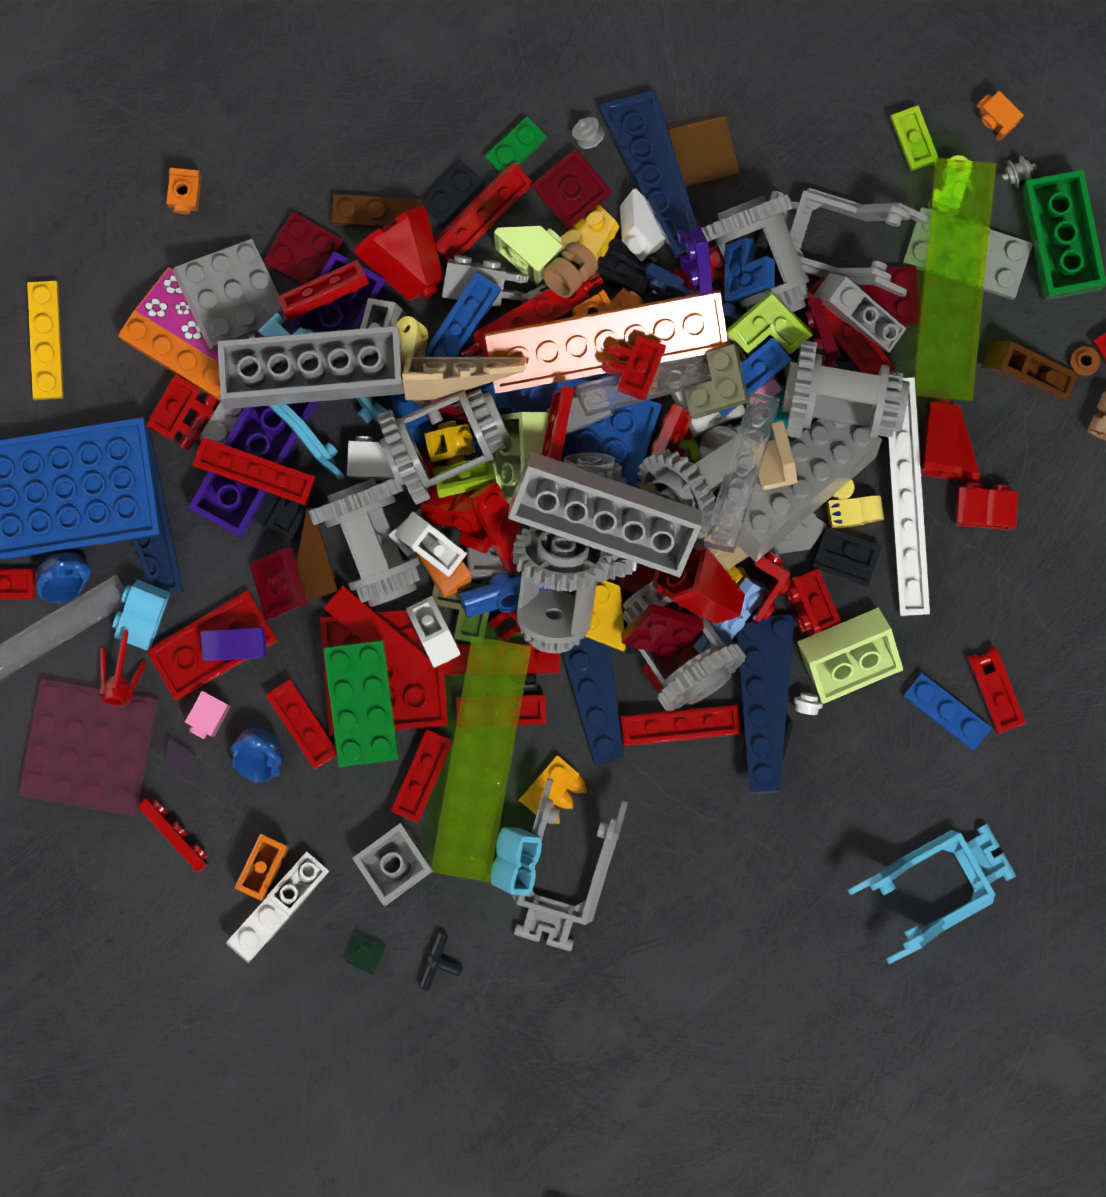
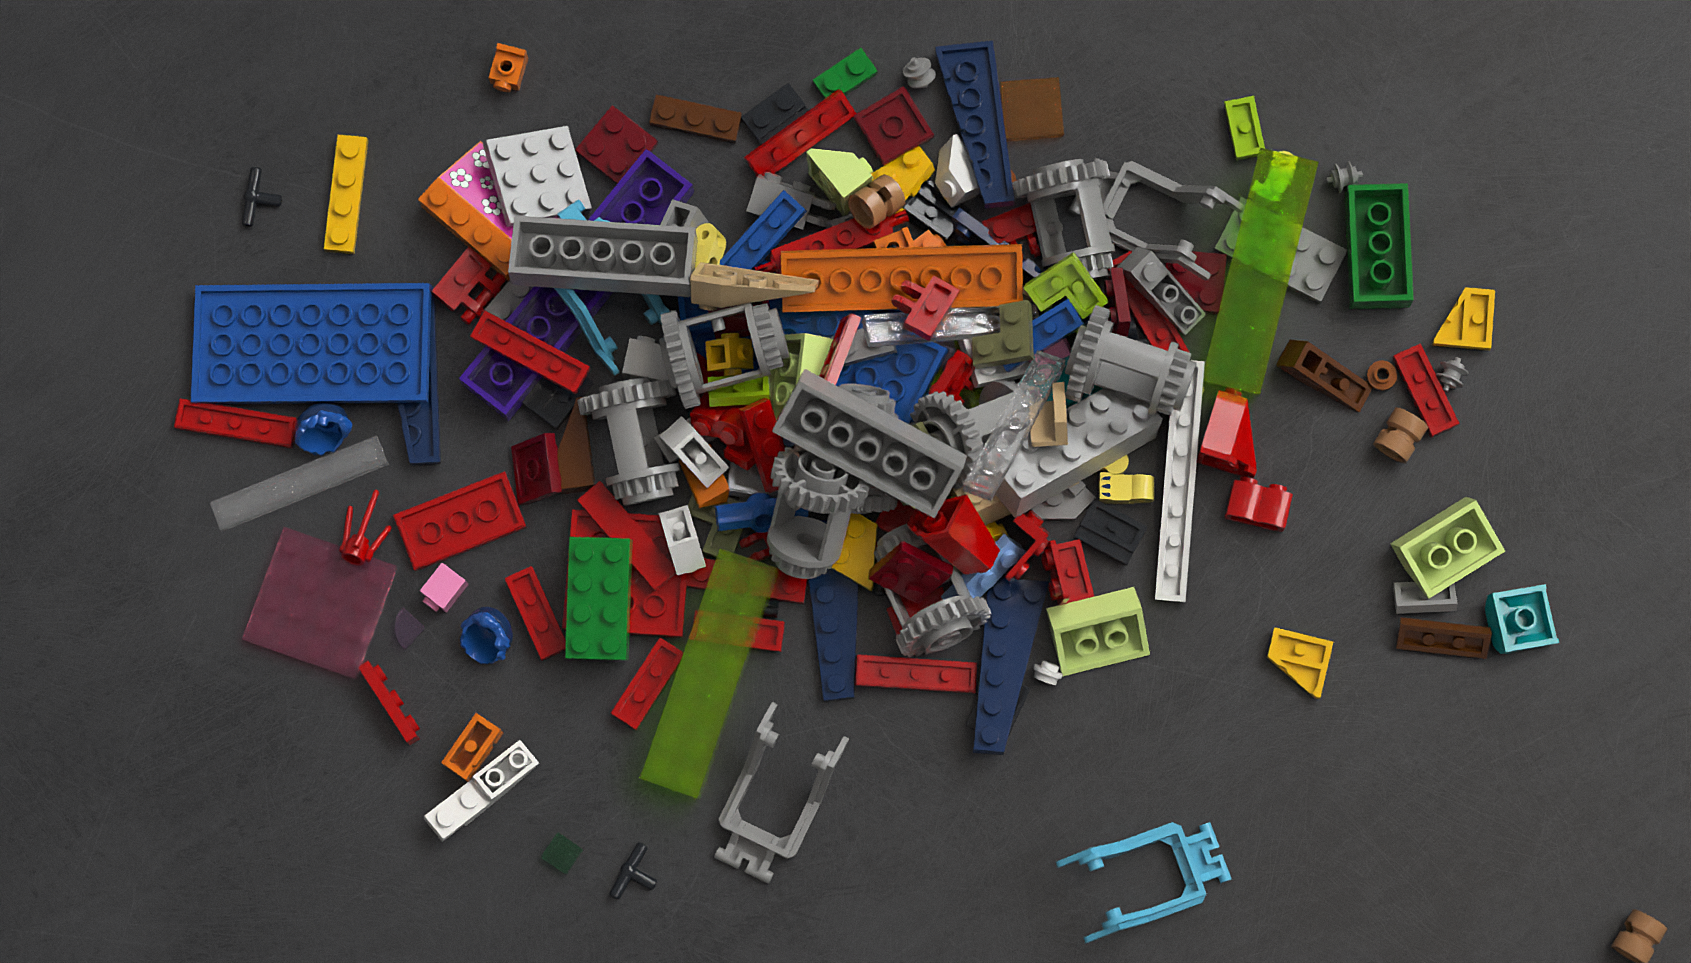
camera: 15 degrees right, 5 degrees down
medium azure brick [112,579,170,651] -> none
dark purple slope [201,627,267,661] -> none
red plate [277,260,369,321] -> none
light grey slope [352,823,433,906] -> none
red slope [353,205,444,301] -> none
medium azure brick [490,827,542,895] -> none
light orange plate [519,755,587,824] -> none
dark purple plate [677,226,713,295] -> none
blue plate [724,238,775,304] -> none
blue plate [903,673,992,752] -> none
red plate [967,646,1026,734] -> none
orange brick [977,91,1024,142] -> none
none -> yellow wing [1267,627,1333,699]

